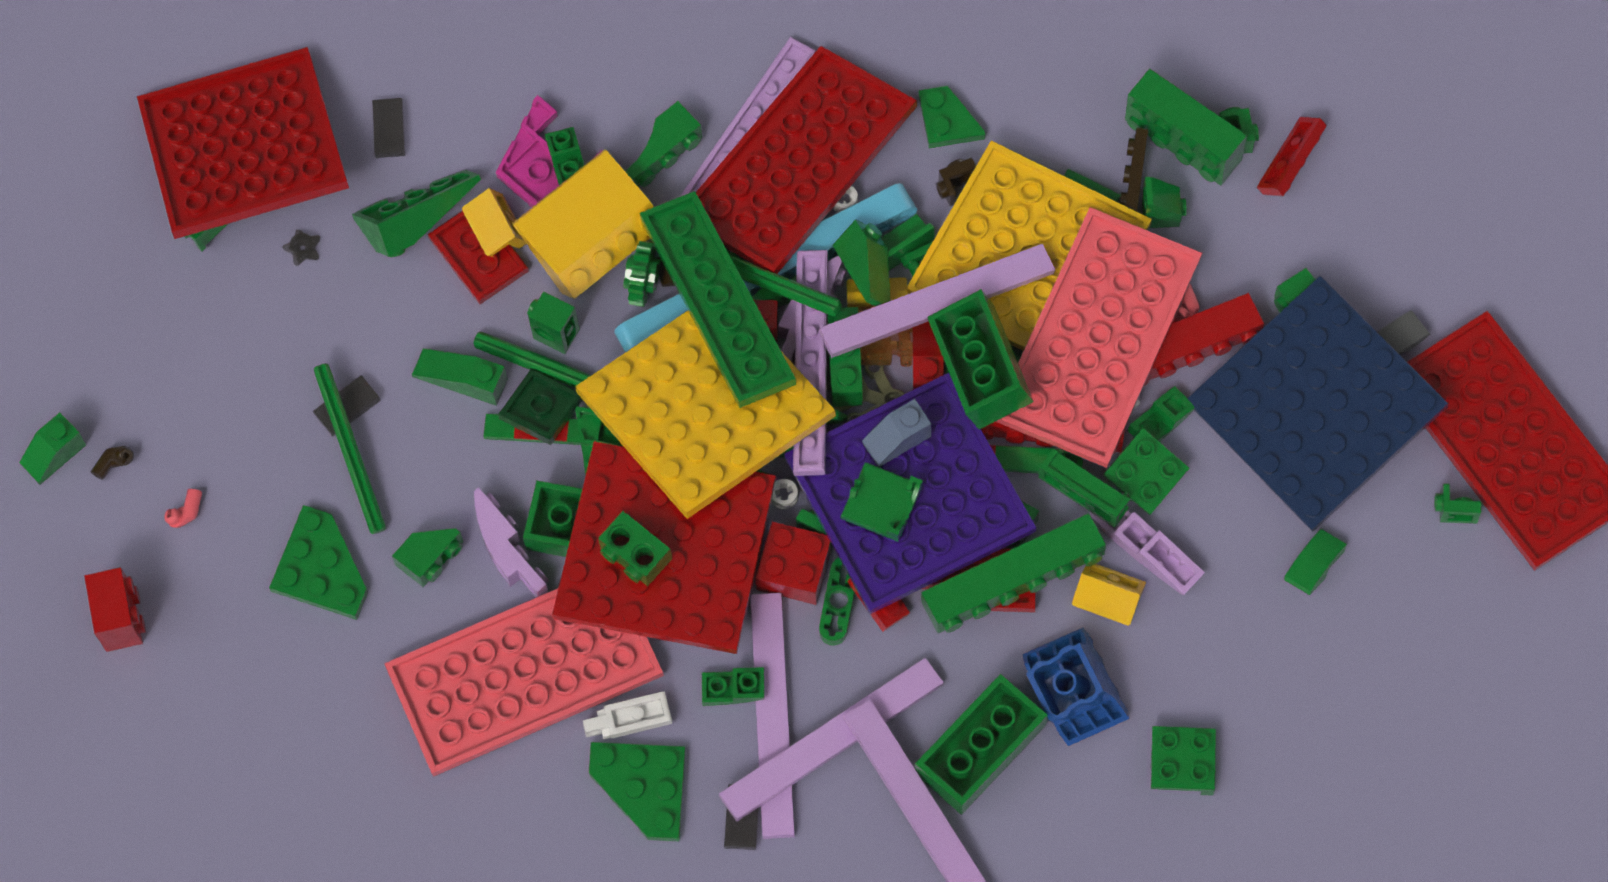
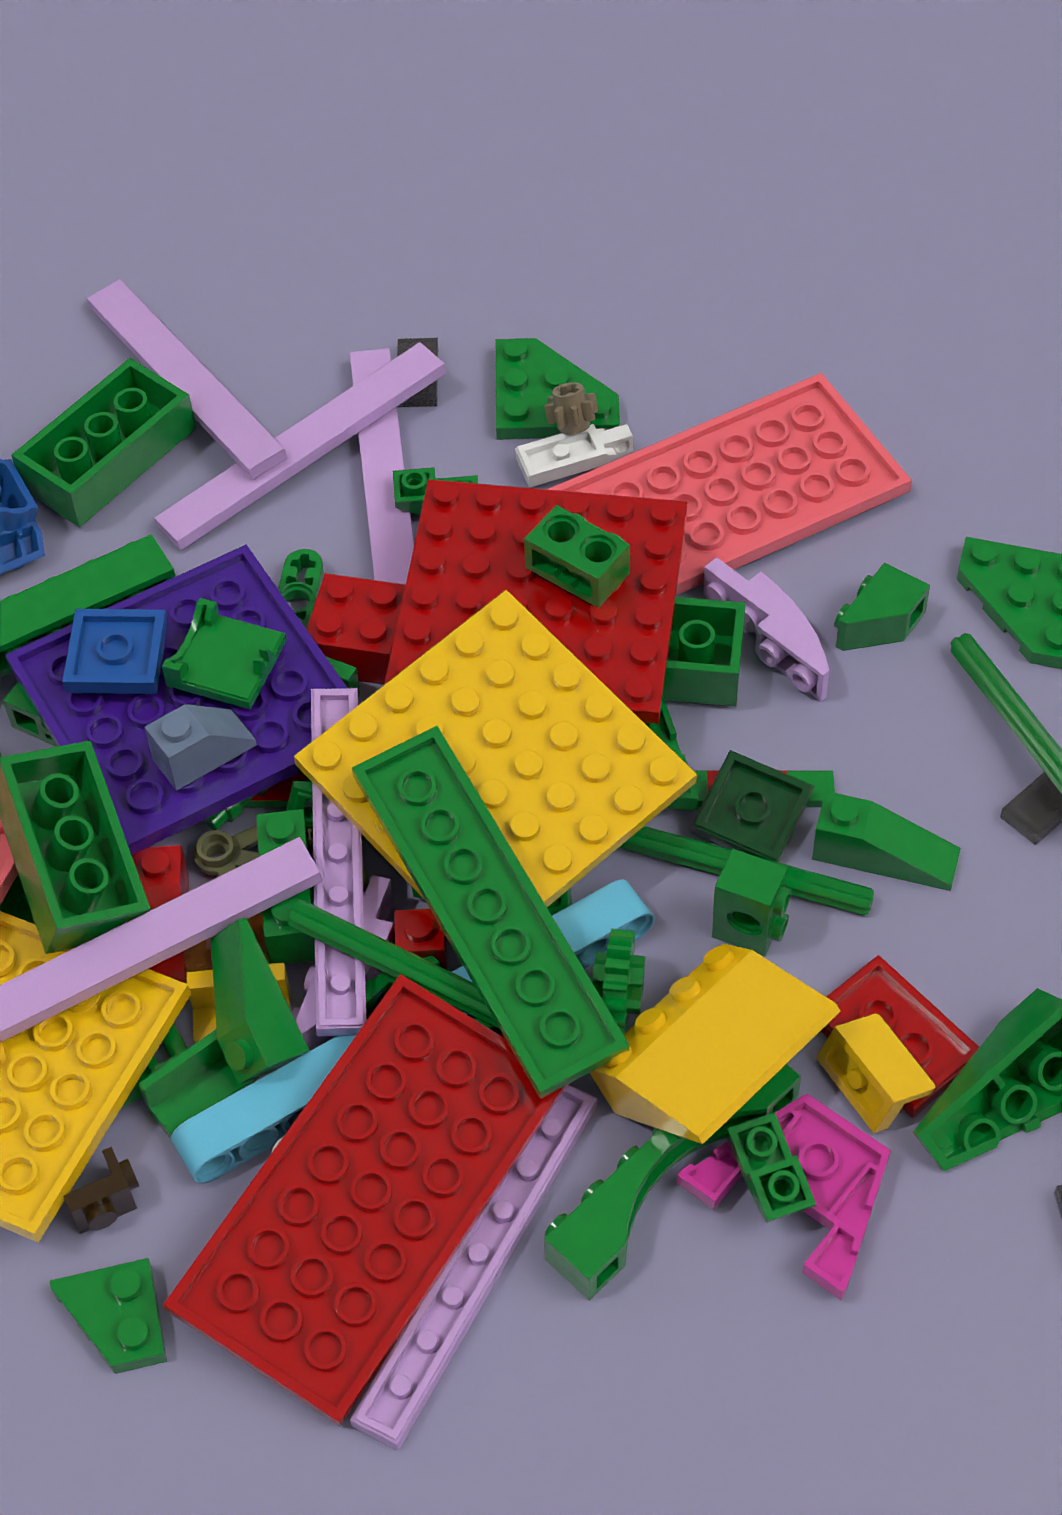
camera: 175 degrees right, 15 degrees down
none -> blue plate [62,609,168,694]
none -> dark tan gear [544,382,598,435]

